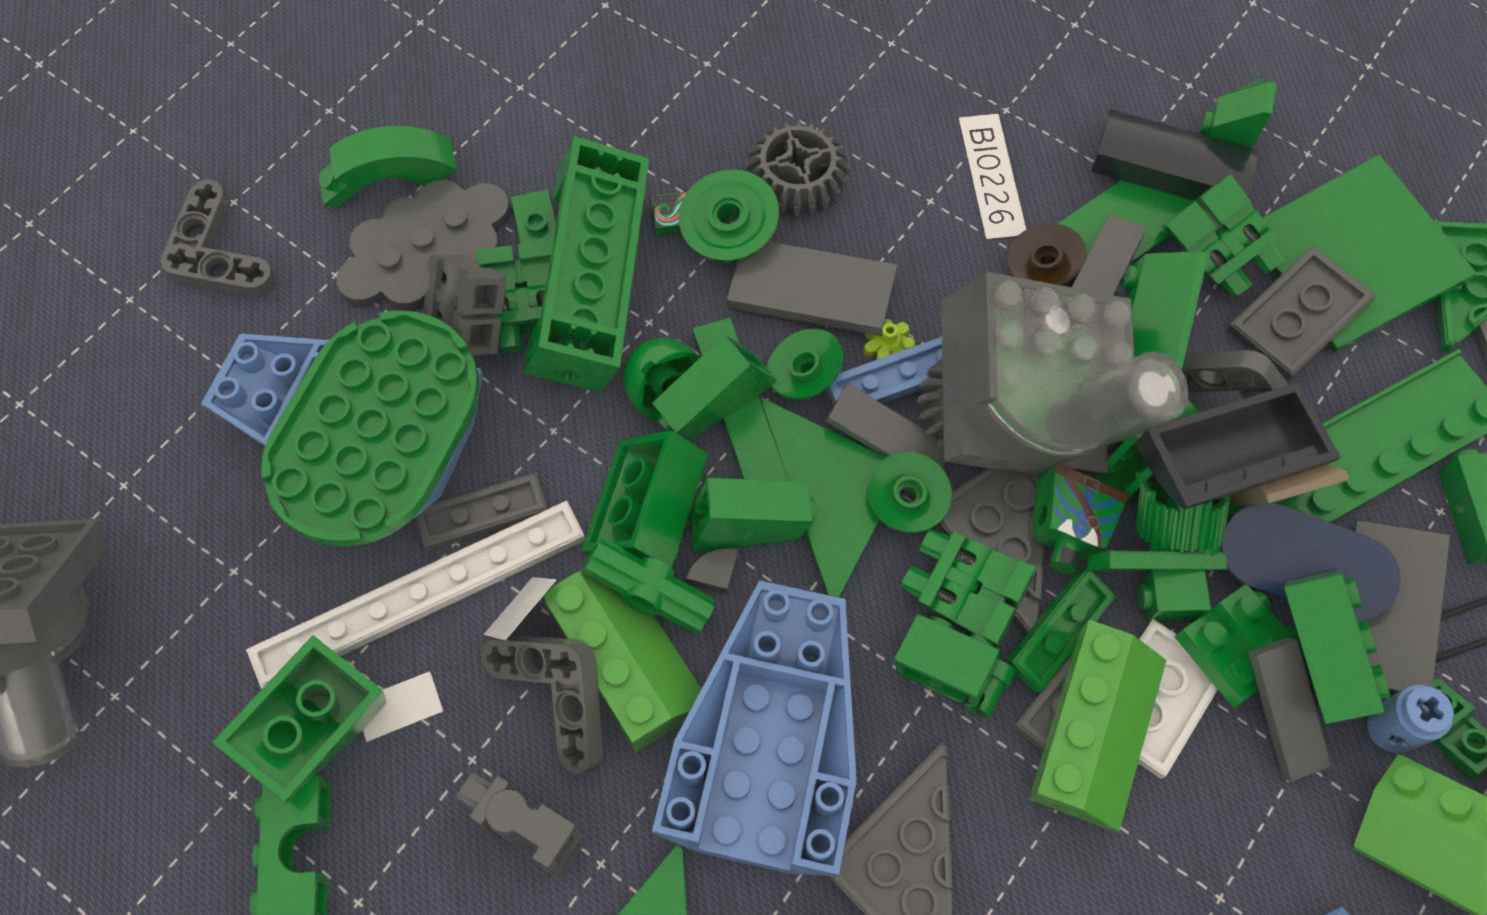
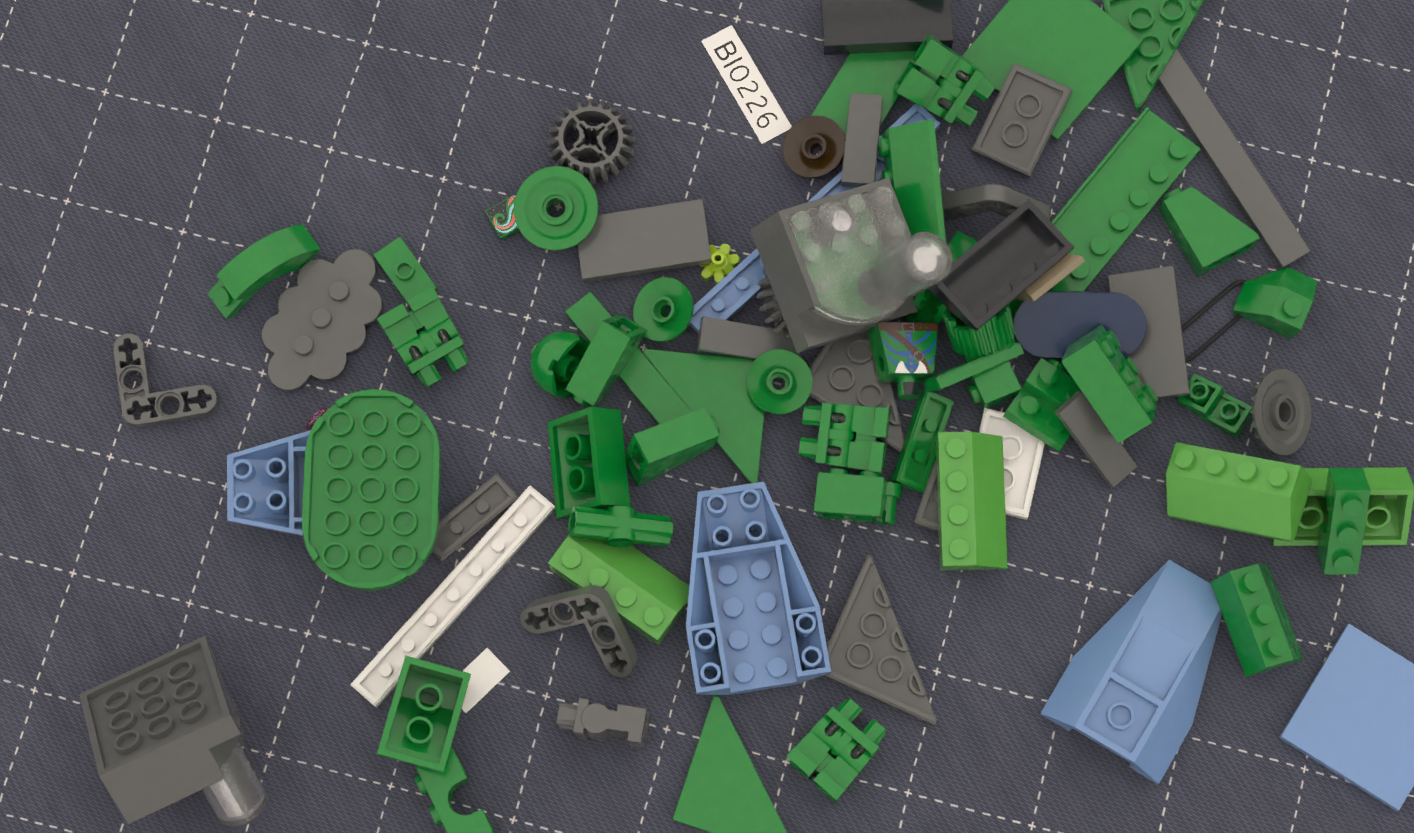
camera: 20 degrees left, 10 degrees up
dark grey hips [424,255,507,355] -> none
white sticker [483,577,556,641] -> none
green plate [523,136,649,393] -> none
dark grey tile [686,548,739,594] -> none
medium blue piece [1367,685,1454,754] -> none

